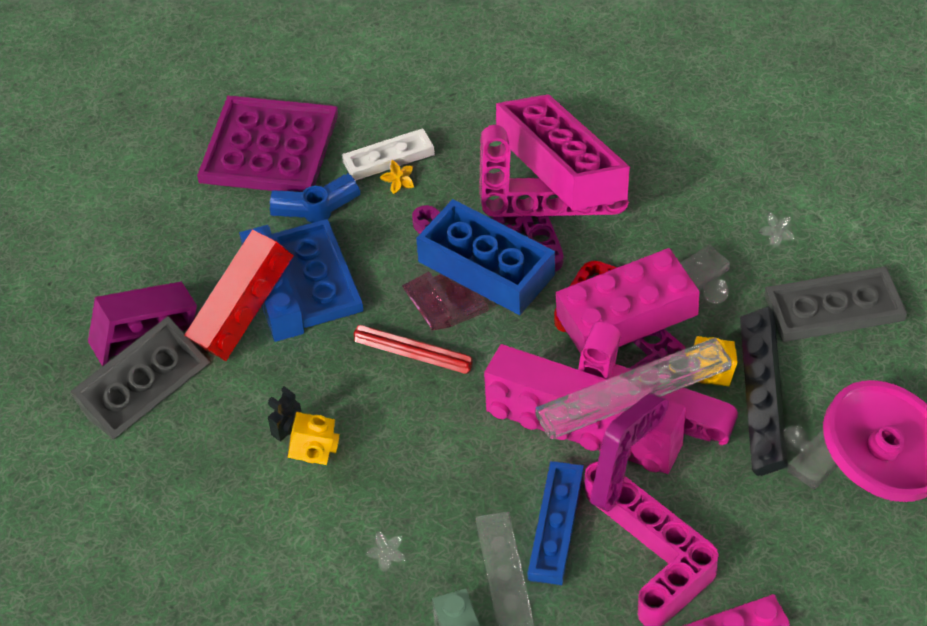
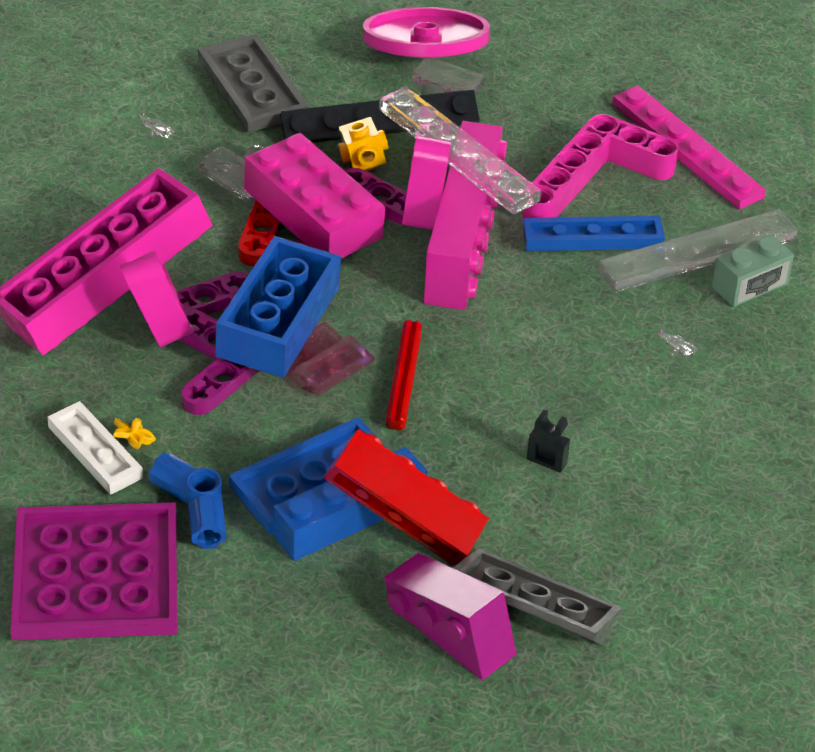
camera: 110 degrees left, 5 degrees down
yellow brick [287,412,339,465] -> none
magenta beam [590,392,668,511] -> none

